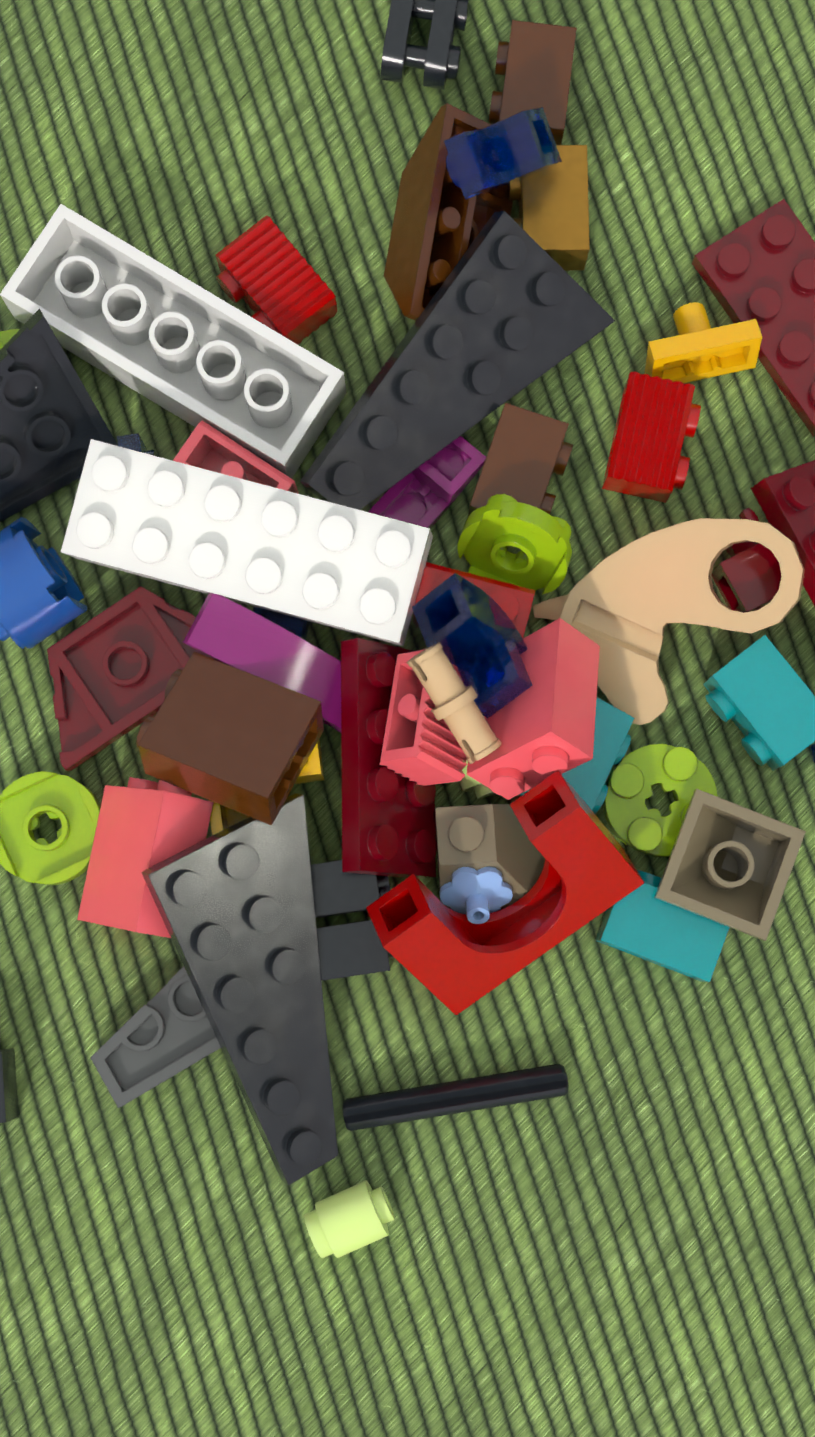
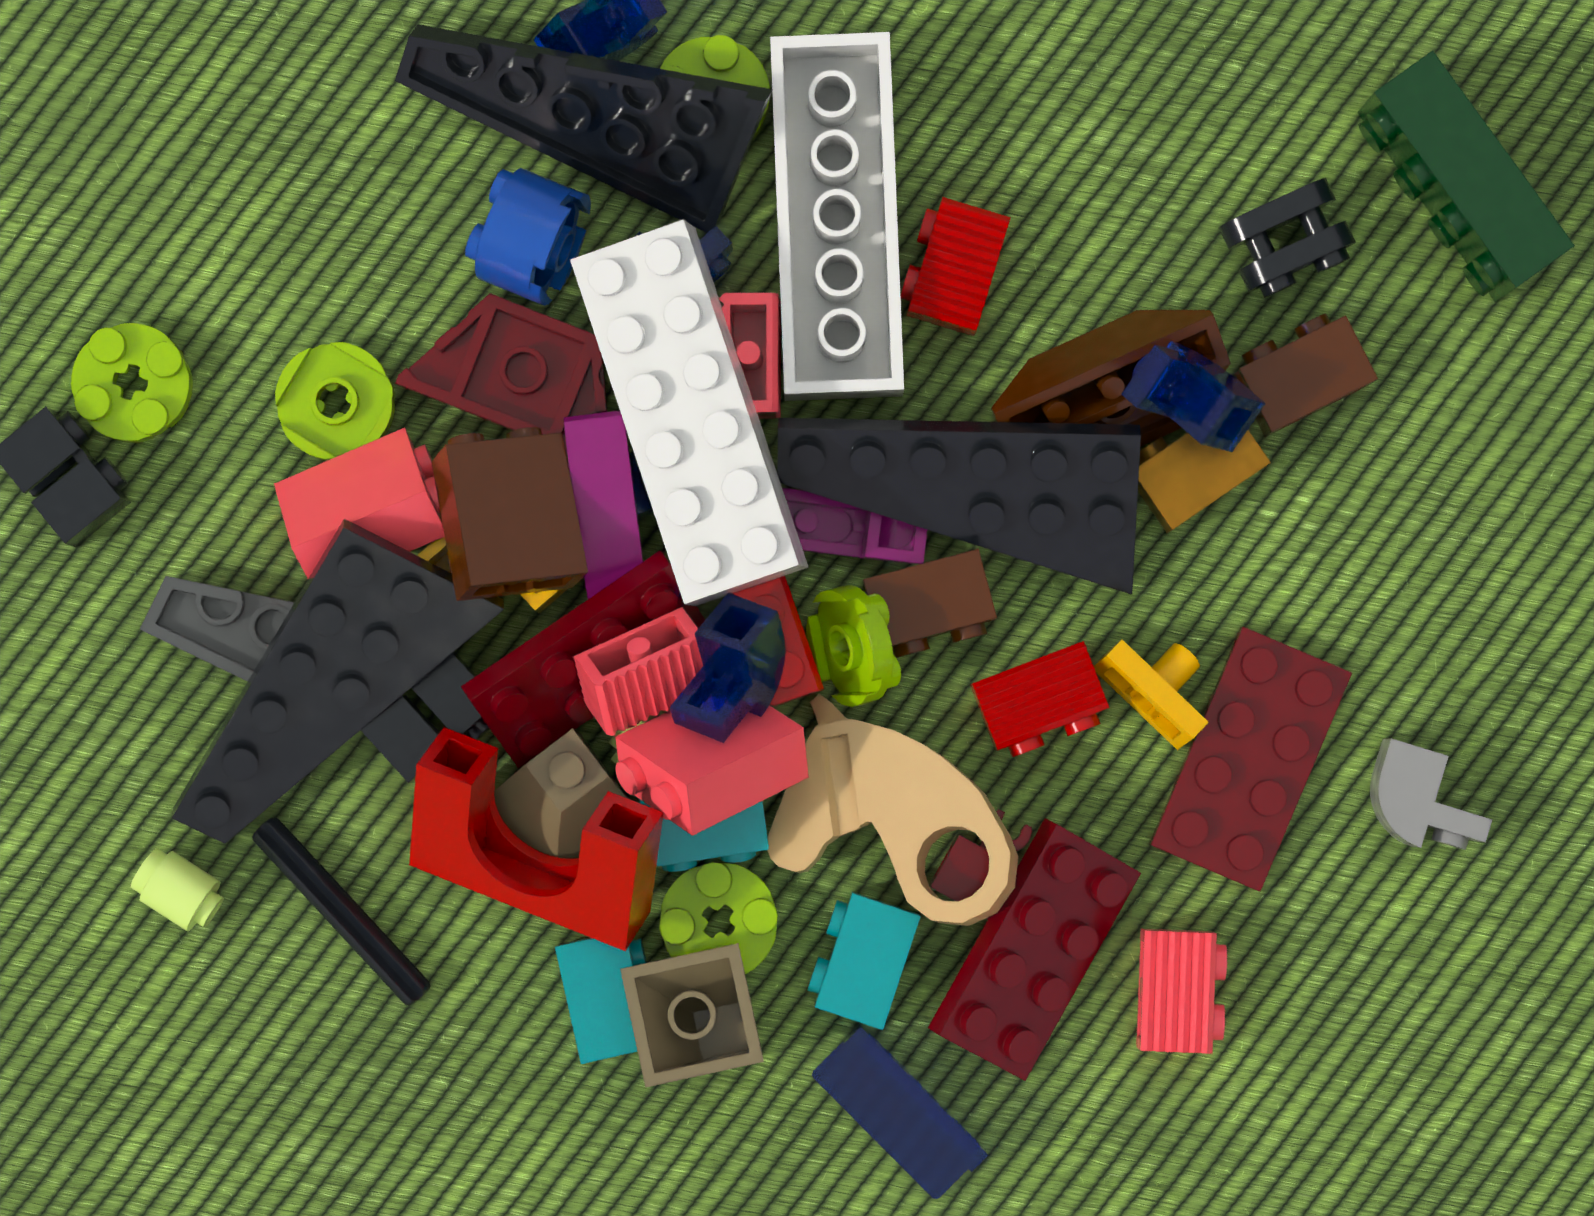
camera: 60 degrees right, 5 degrees up
tan pin [407,642,502,764] -> none
light blue plant [439,866,513,924] -> none

